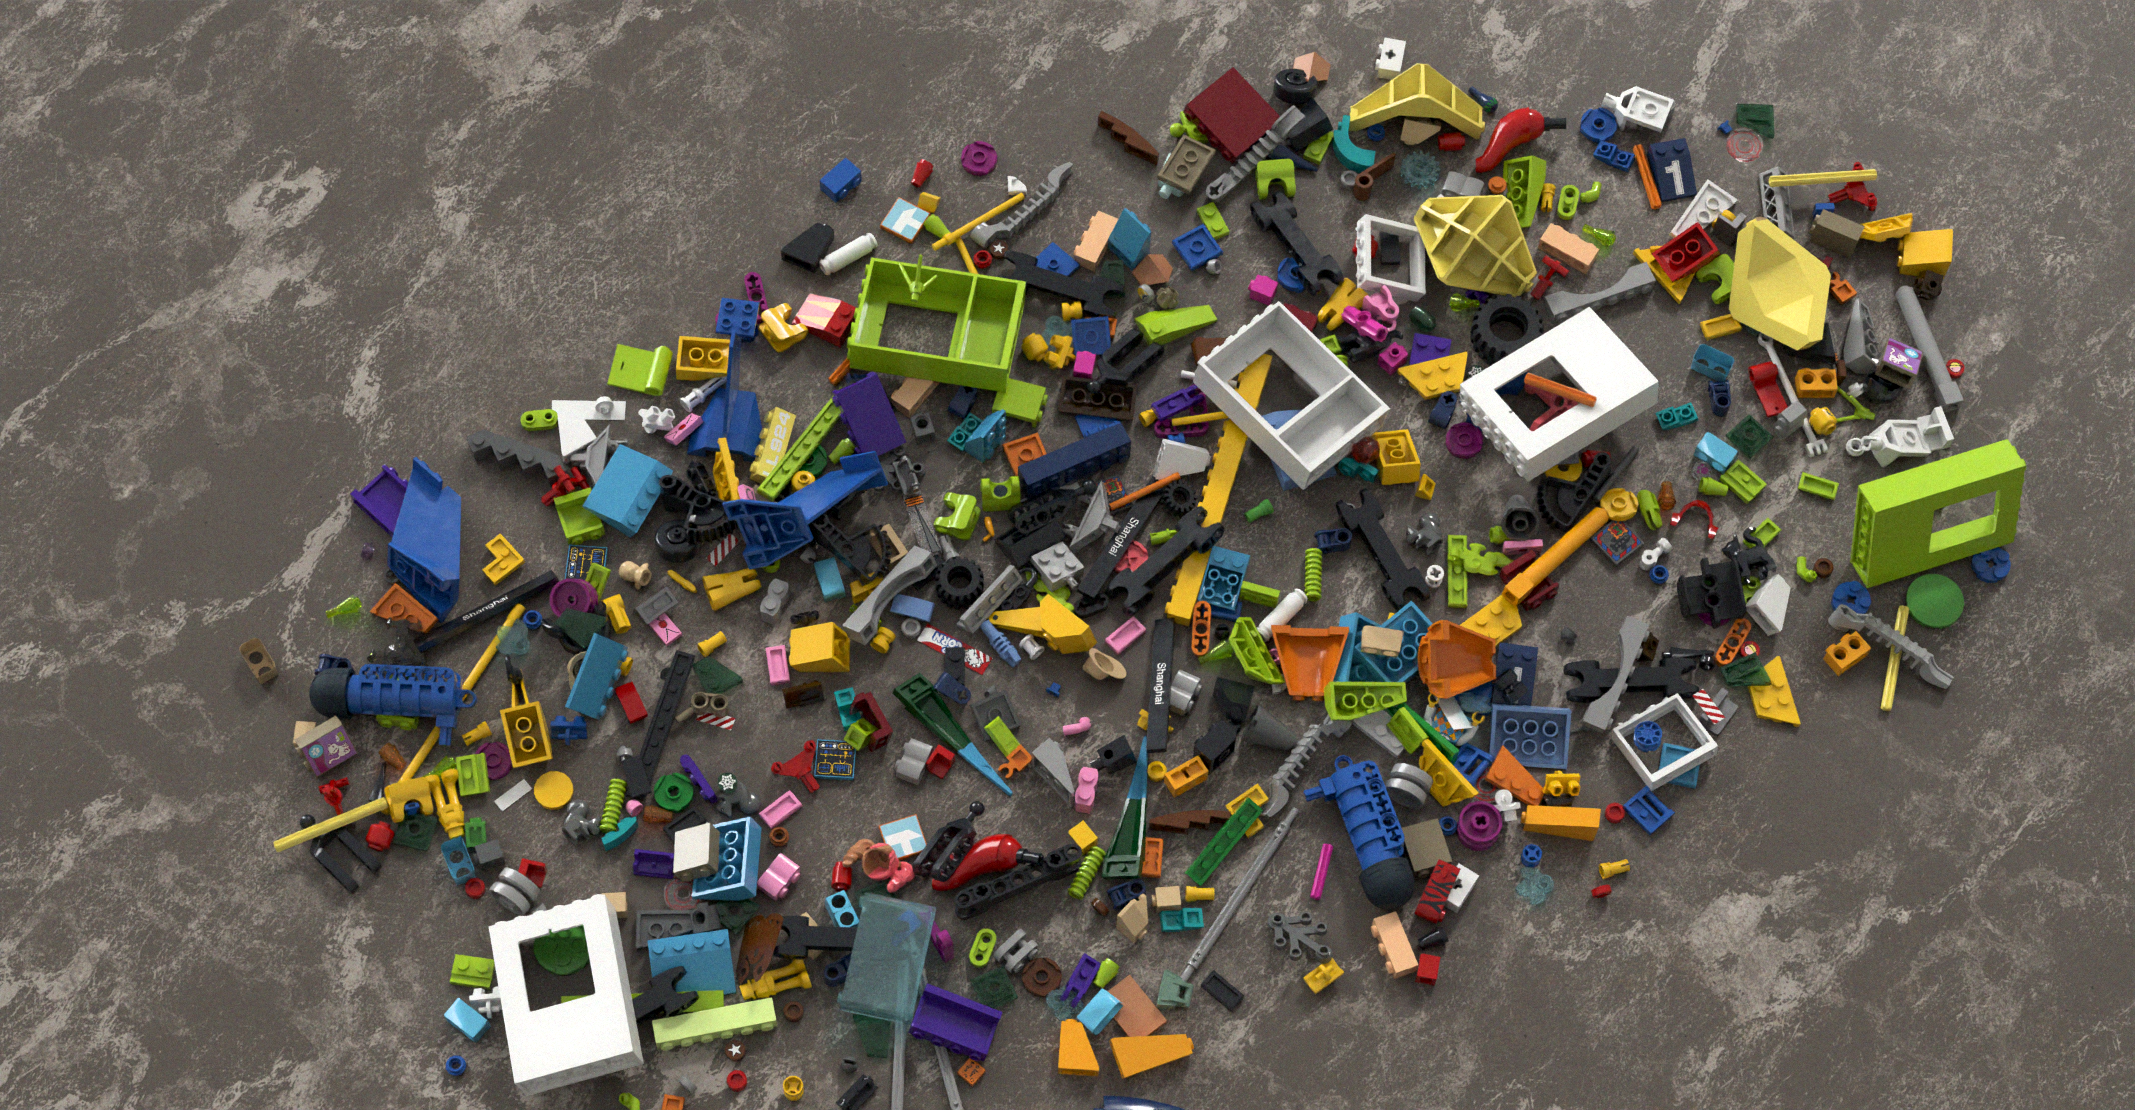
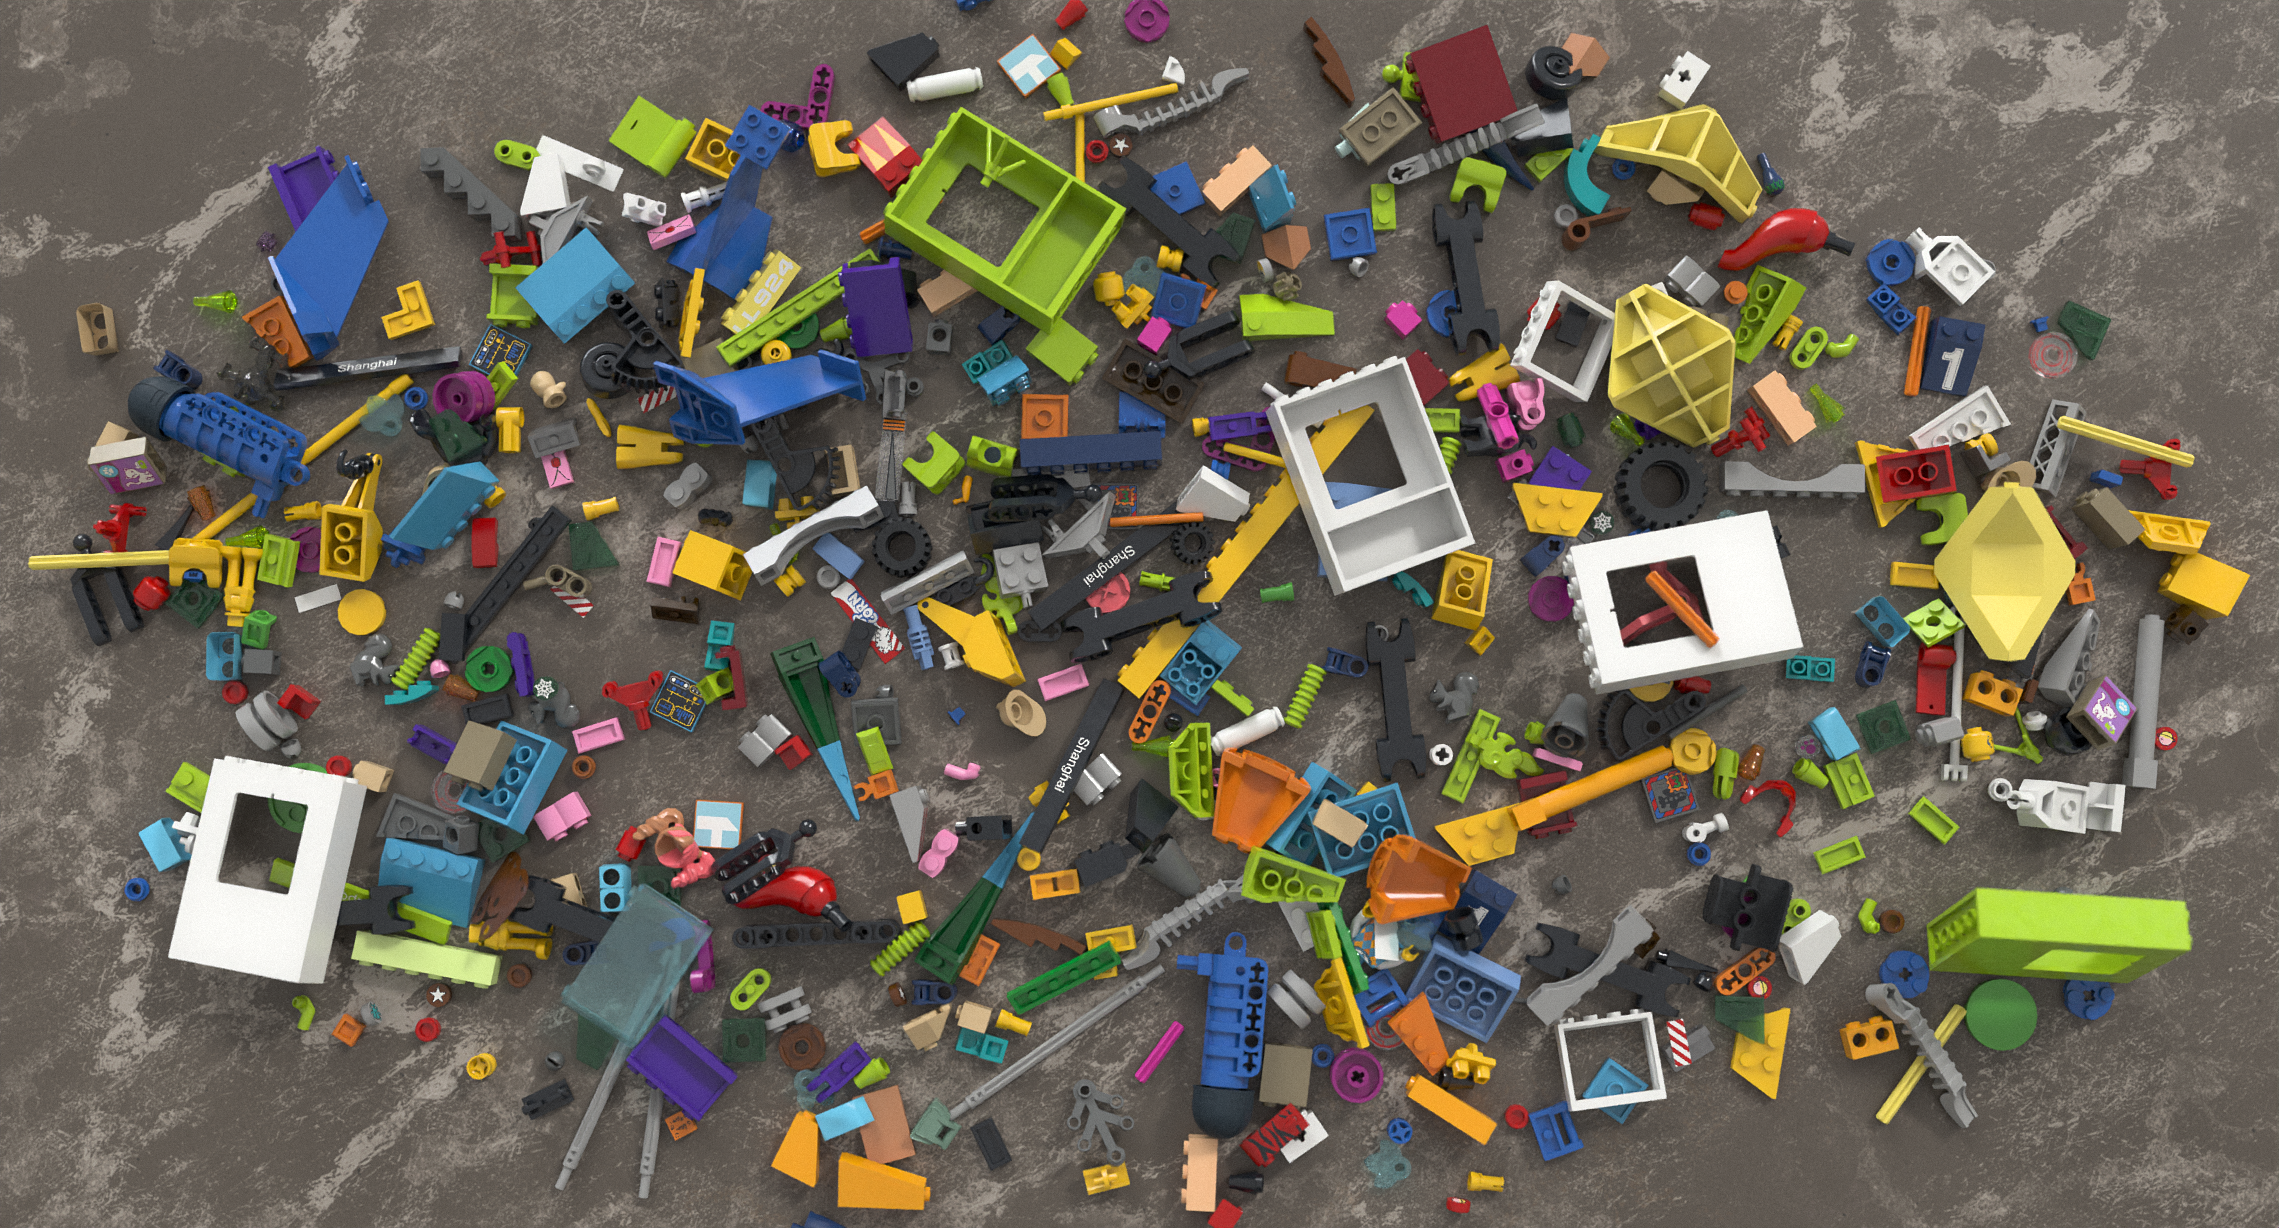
camera: 25 degrees right, 20 degrees up
bright pink tile [738,484,756,501] -> none
clear red head [1352,436,1380,465] -> none
clear light blue gear [1400,150,1441,189] -> none
white hips [1494,789,1521,821] -> none
blue wheel [1633,721,1662,753] -> none
black animal [1721,527,1777,585] -> none
none -> lime piece [1903,598,1965,648]

